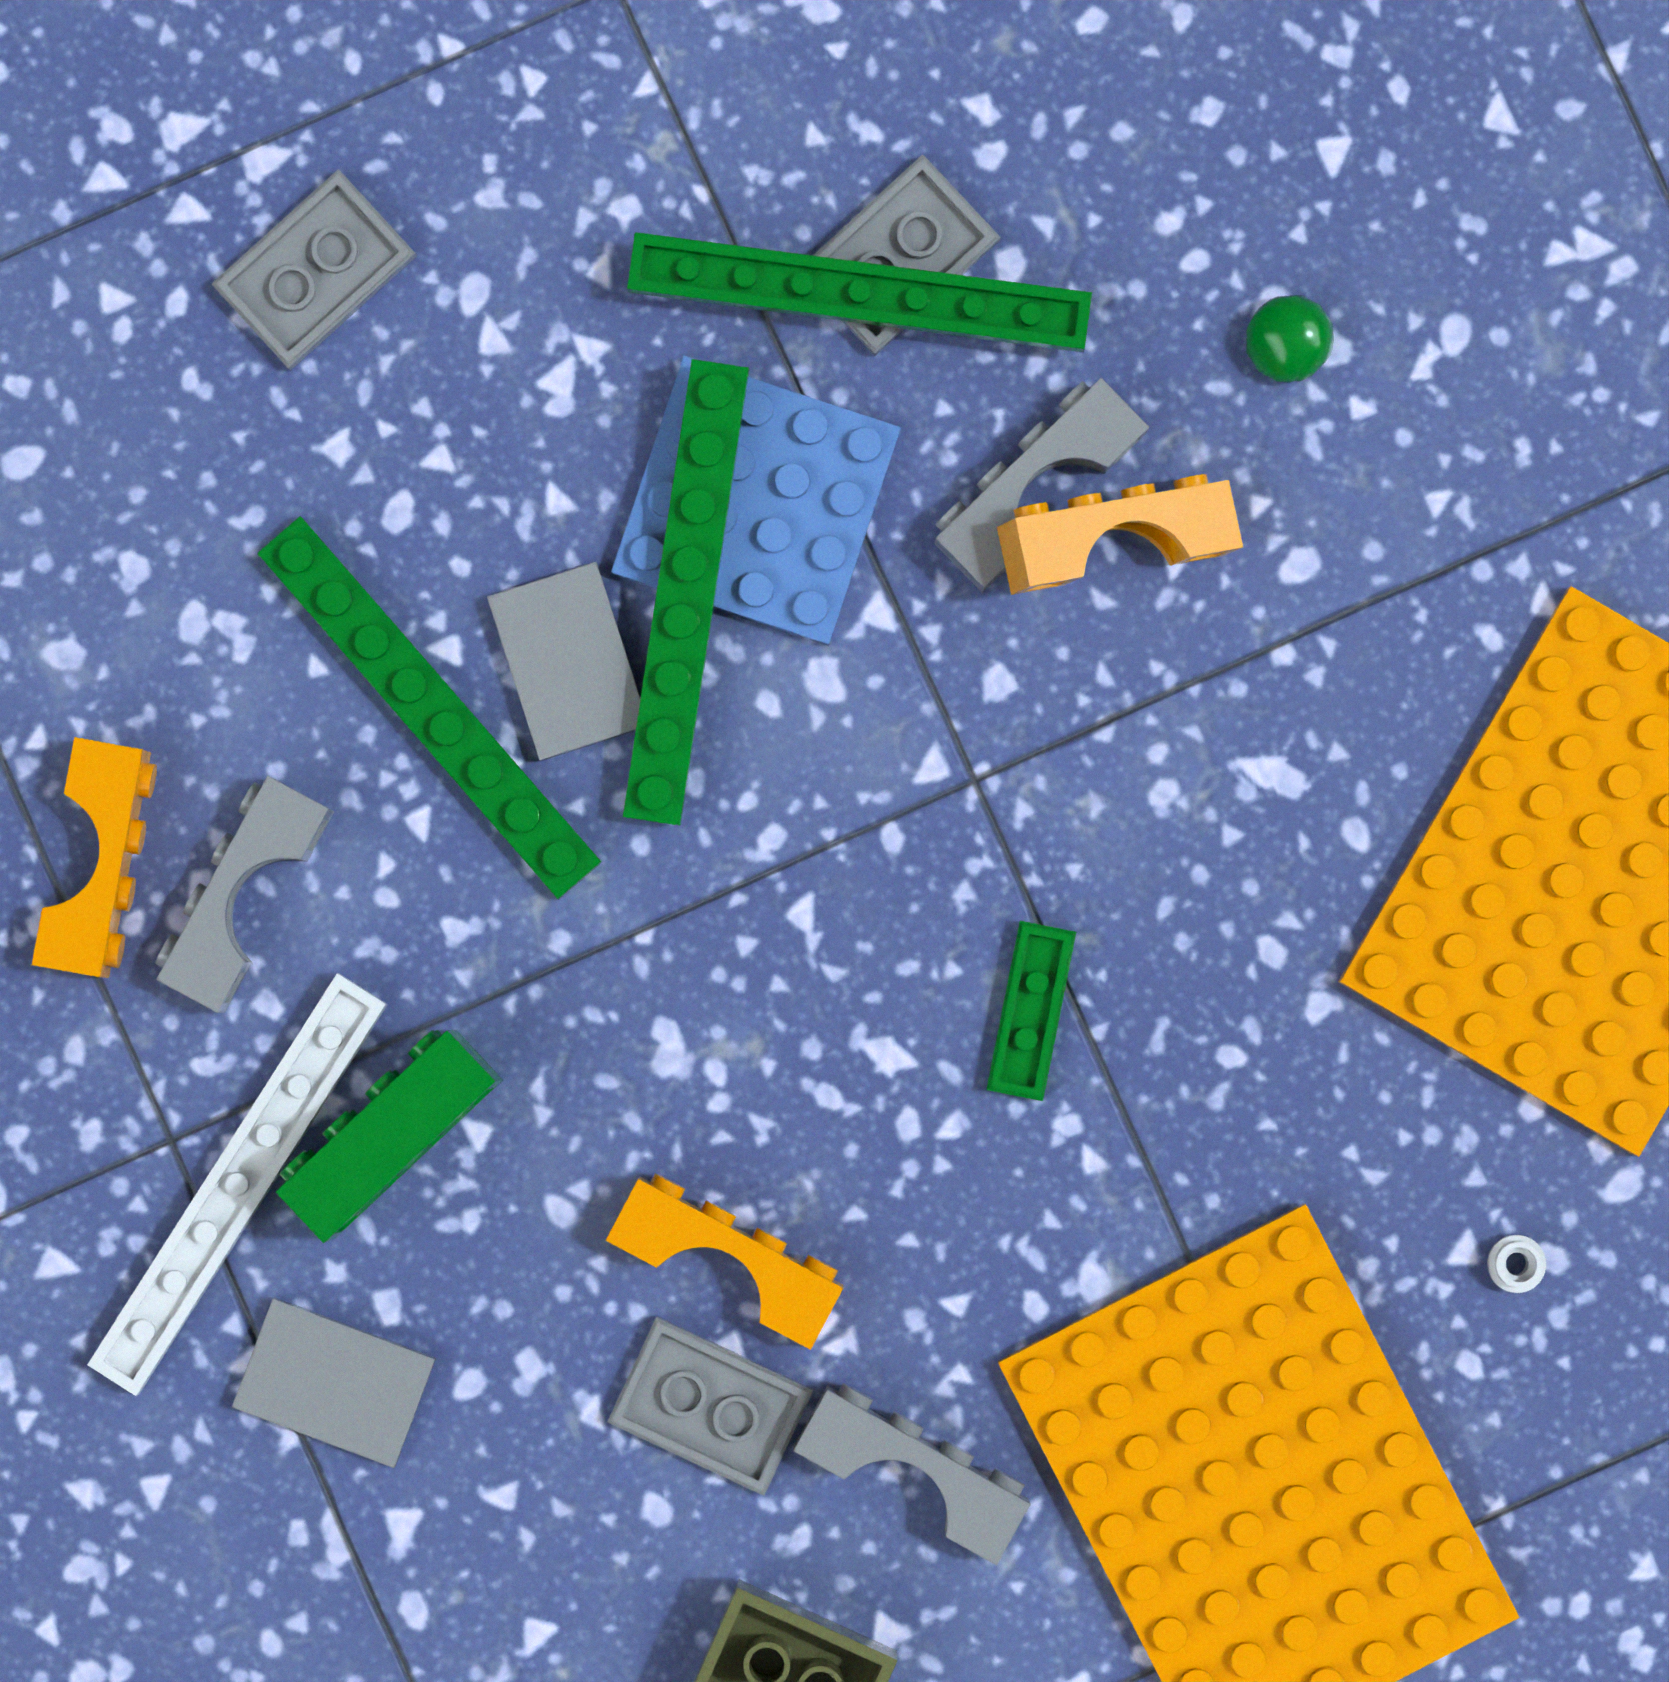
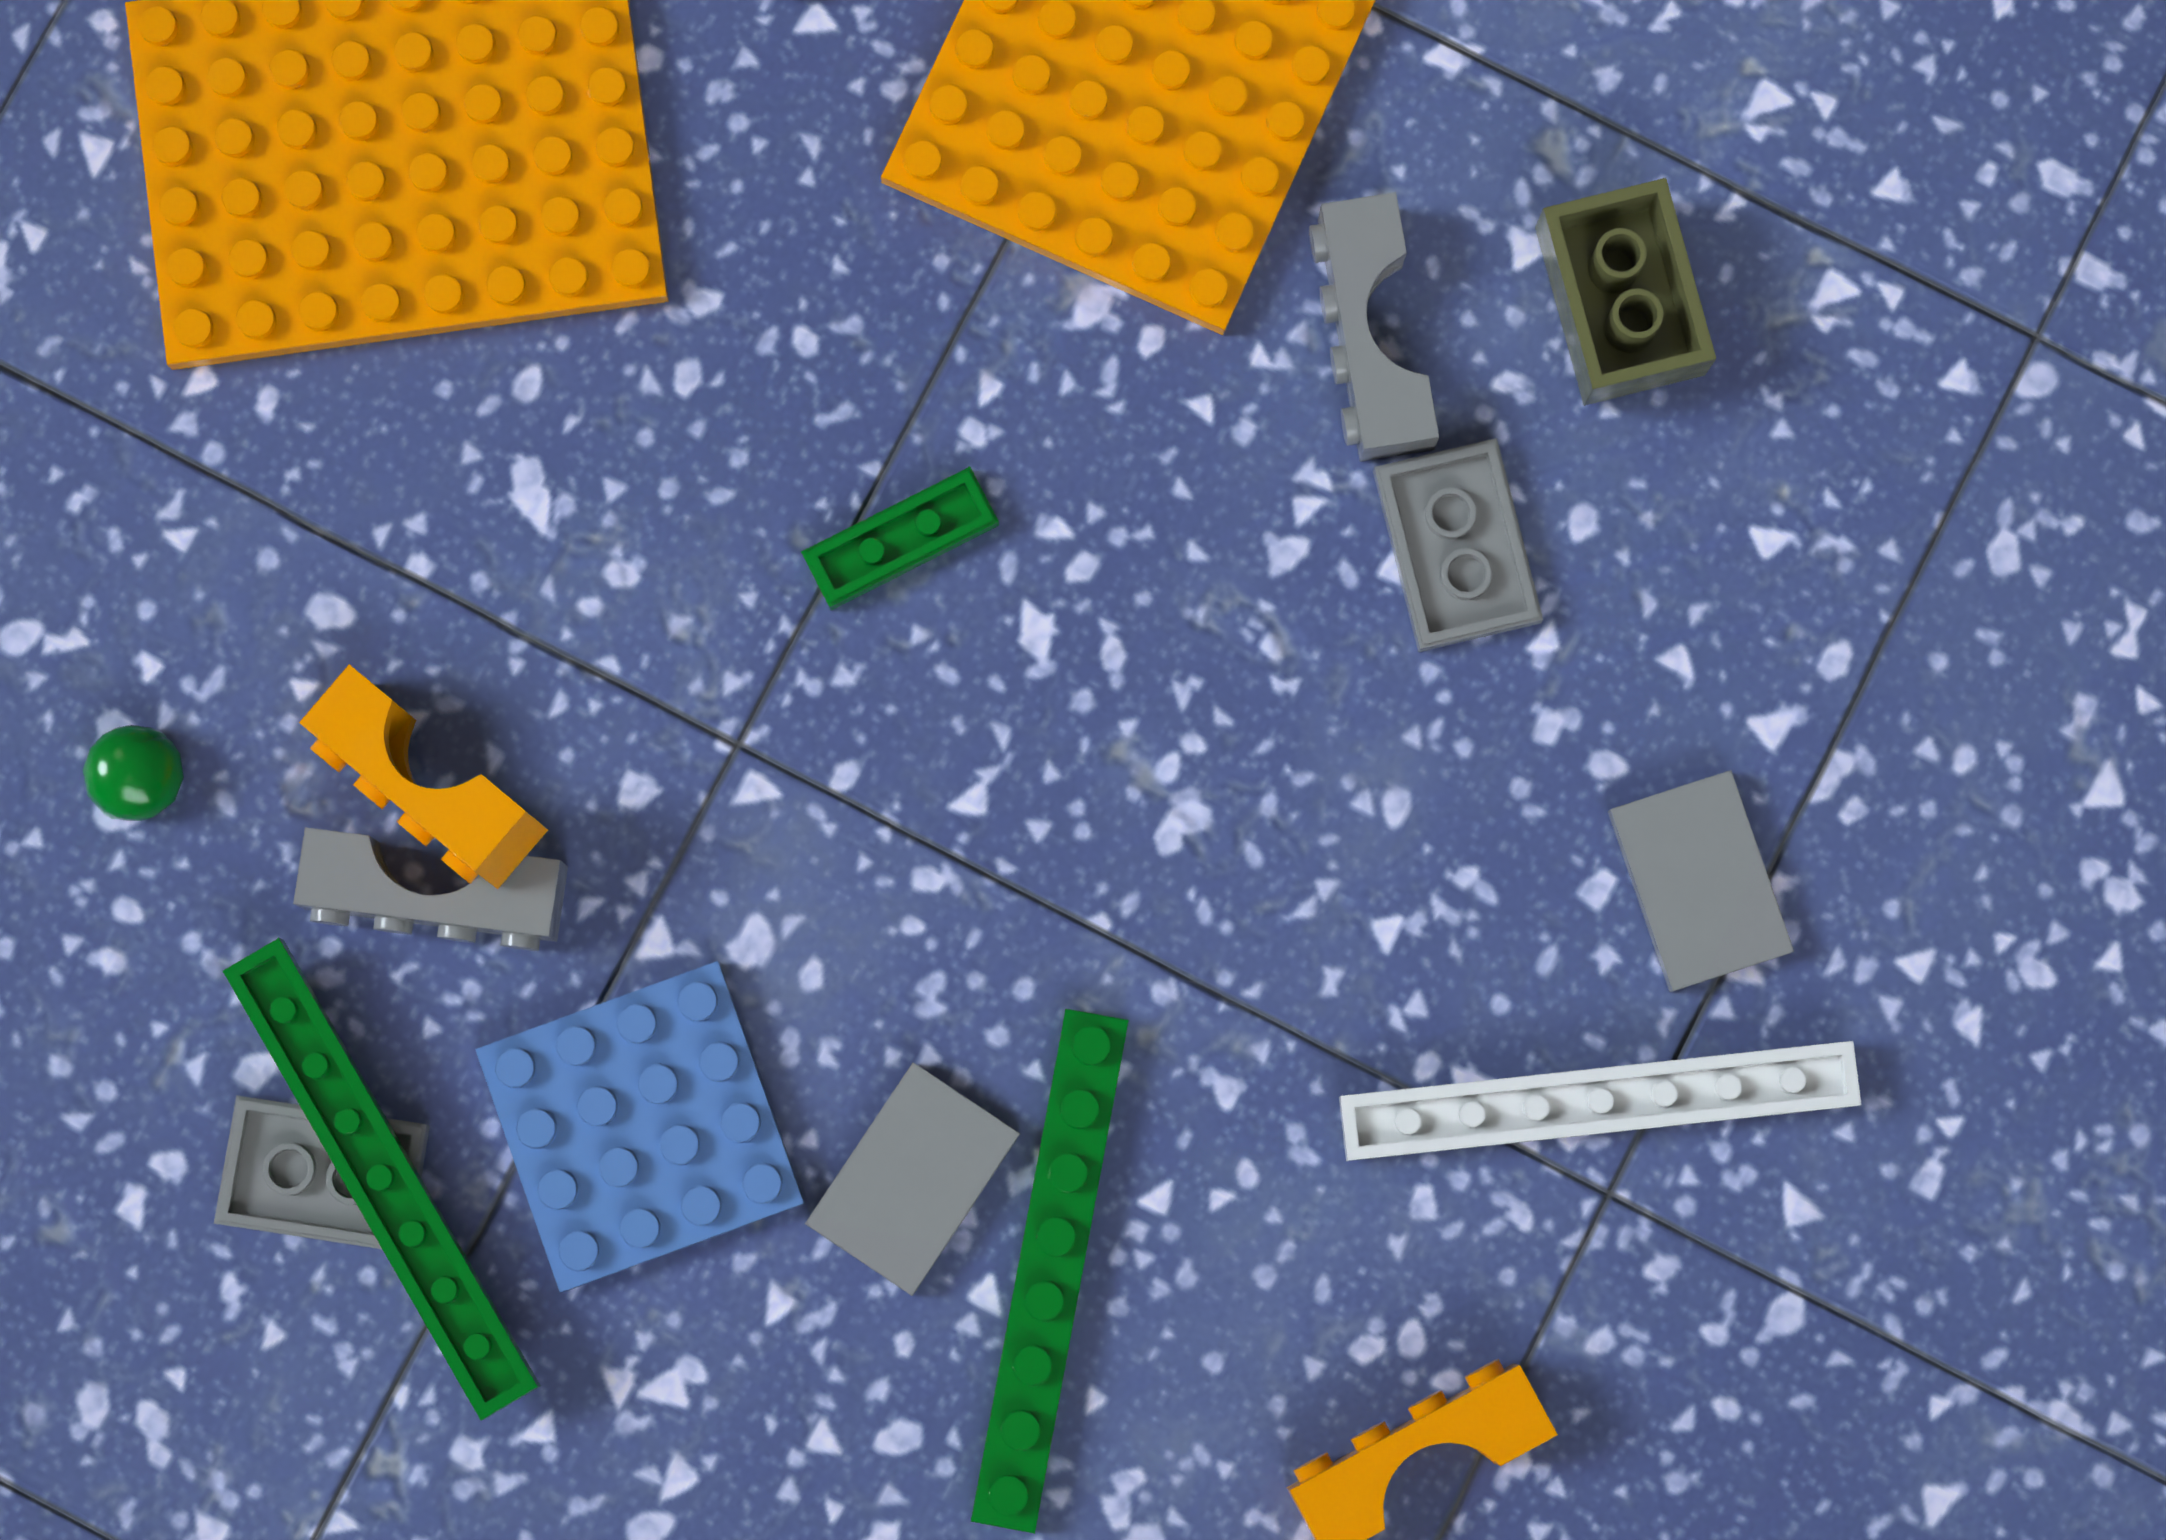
camera: 125 degrees left, 5 degrees down
light grey arch [155,776,335,1013] -> none
green brick [276,1030,503,1243] -> none
light orange arch [605,1173,843,1350] -> none
green plate [623,359,750,826] -> none

